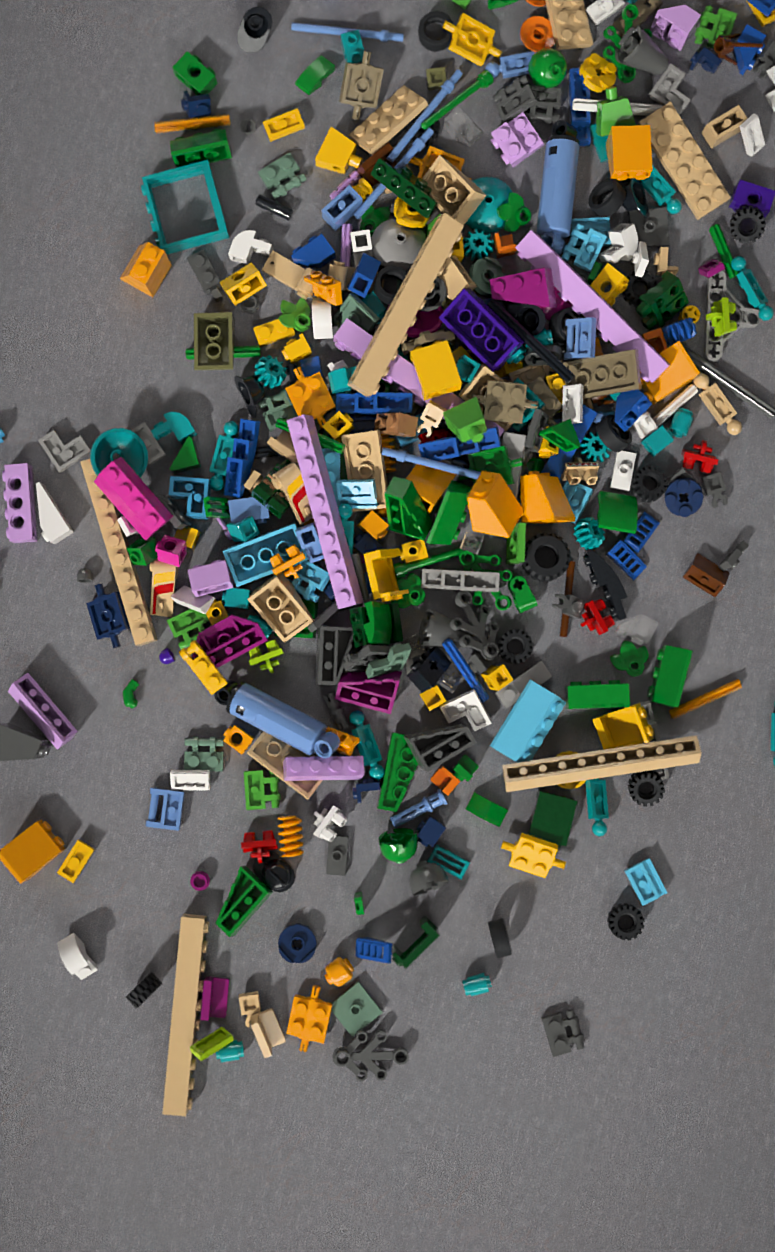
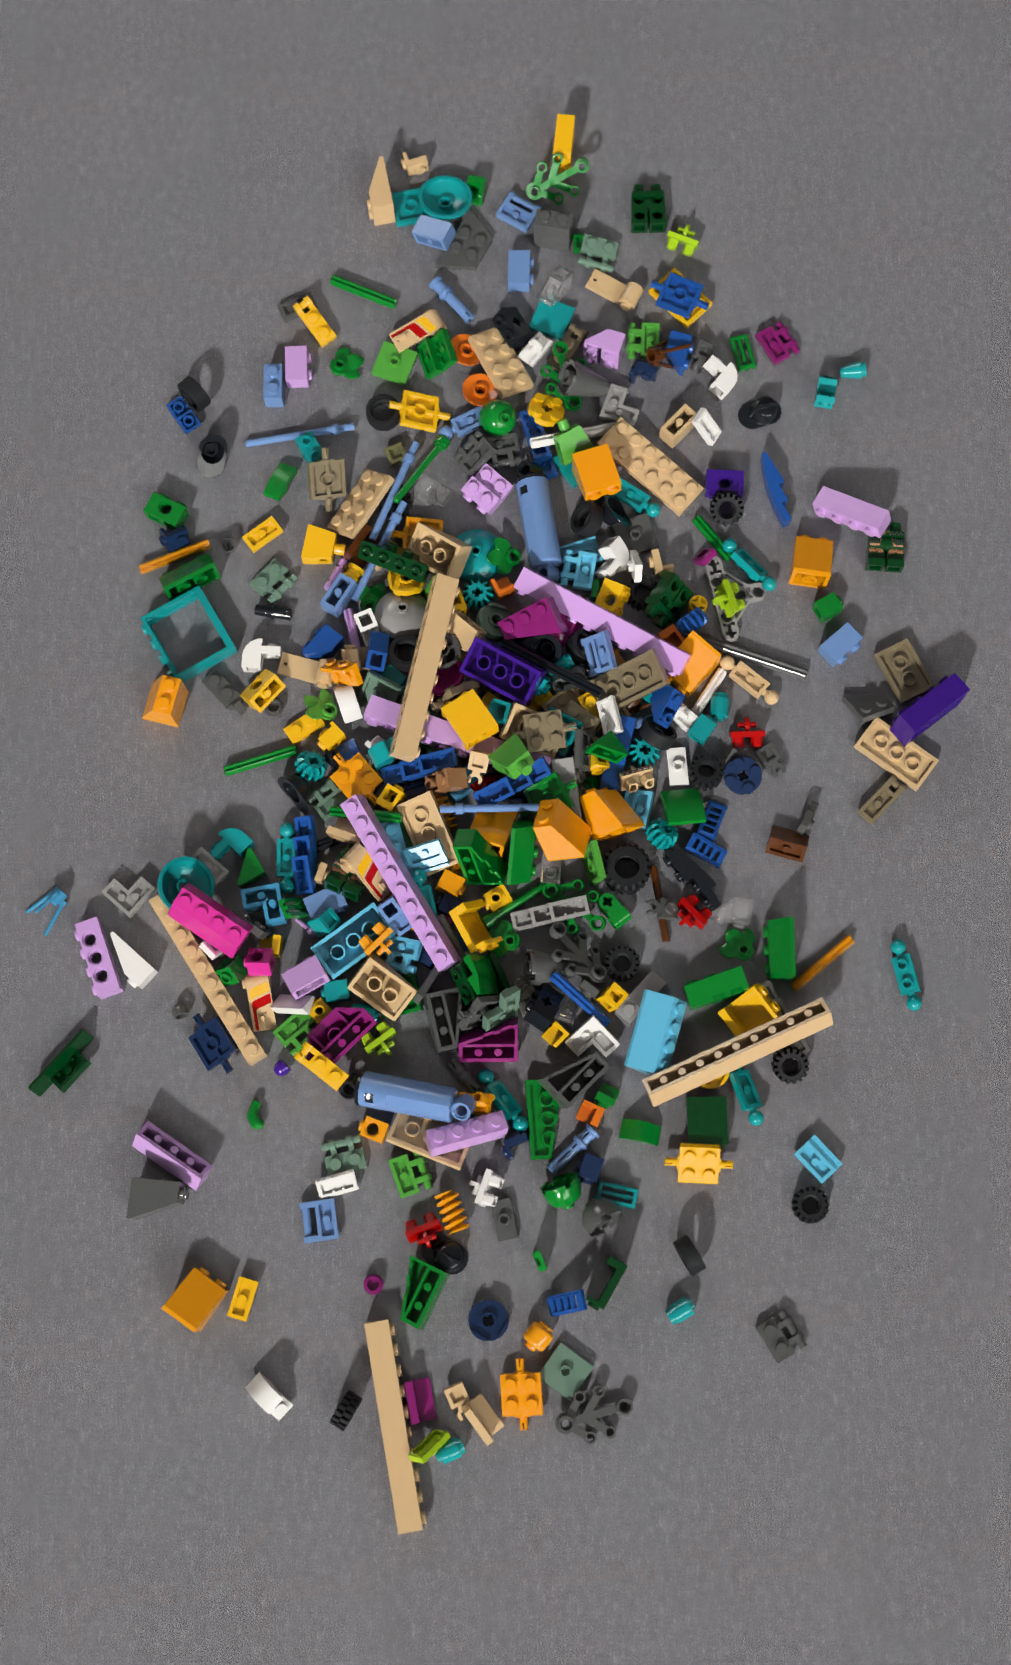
camera: 10 degrees left, 10 degrees down
olive slope [194,312,235,371] -> none

